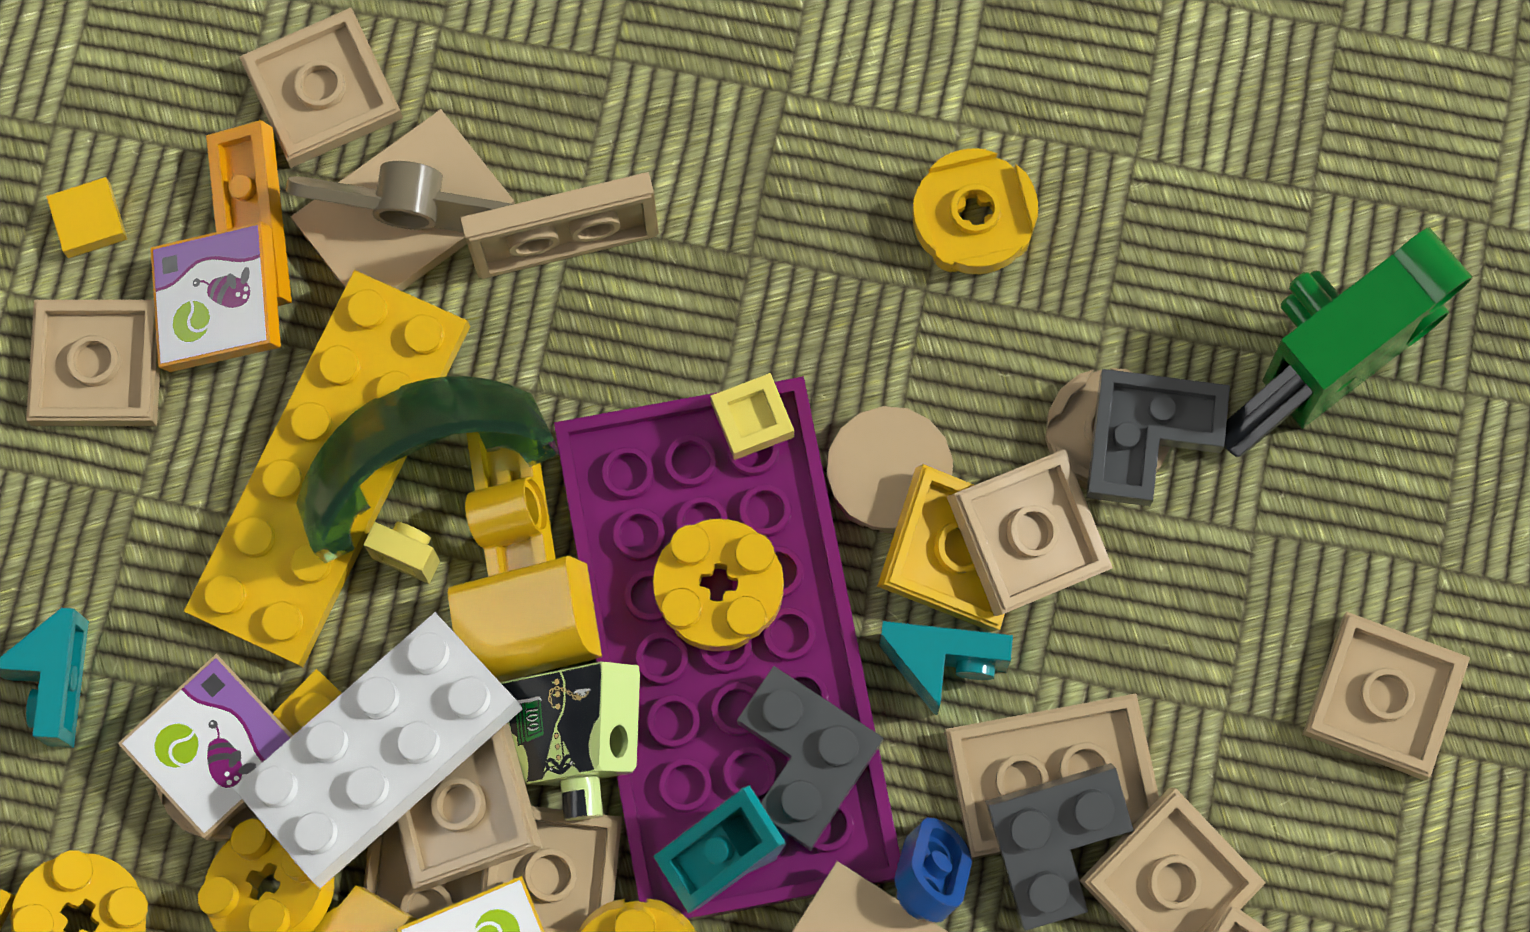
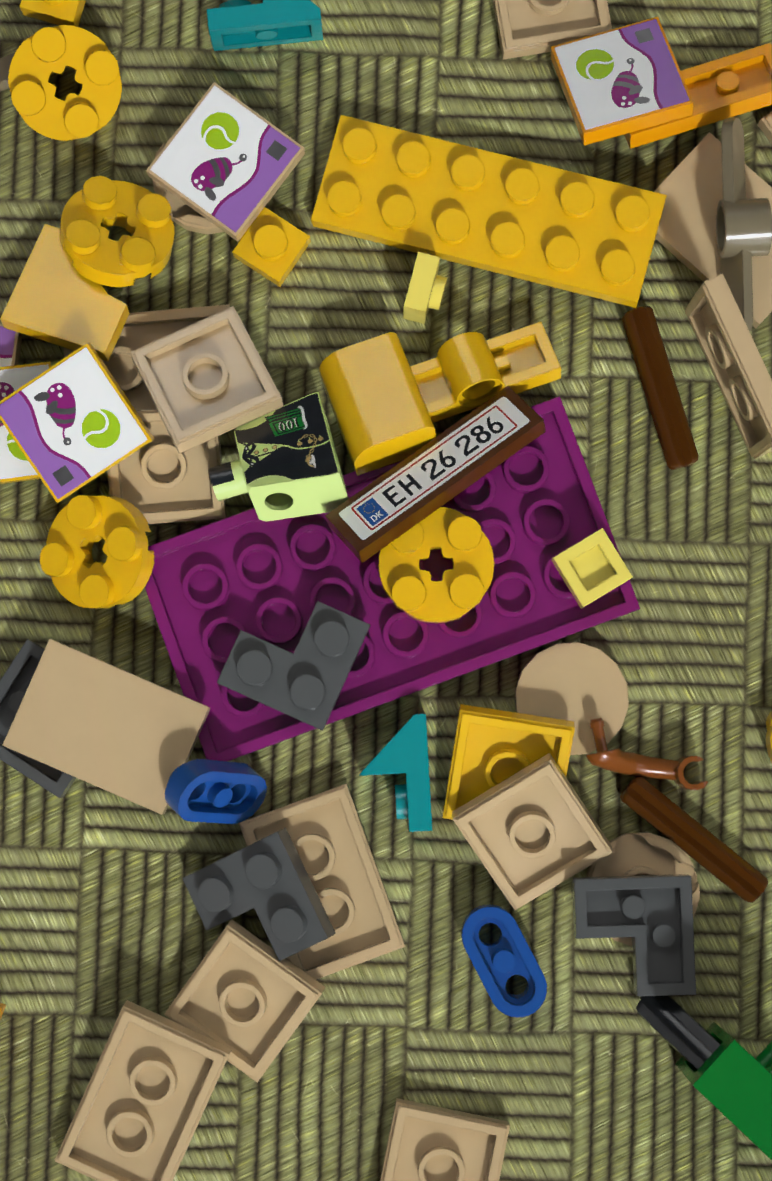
camera: 80 degrees right, 10 degrees up
white plate [233,612,522,888] -> none
clear green windscreen [296,376,560,563] -> none
teal slope [653,785,786,913] -> none
none -> tile [325,386,546,563]
none -> blue plate [461,905,547,1018]
none -> dark orange piece [586,718,708,790]
none -> reddish brown axle [620,777,768,903]
none -> reddish brown axle [622,306,699,470]

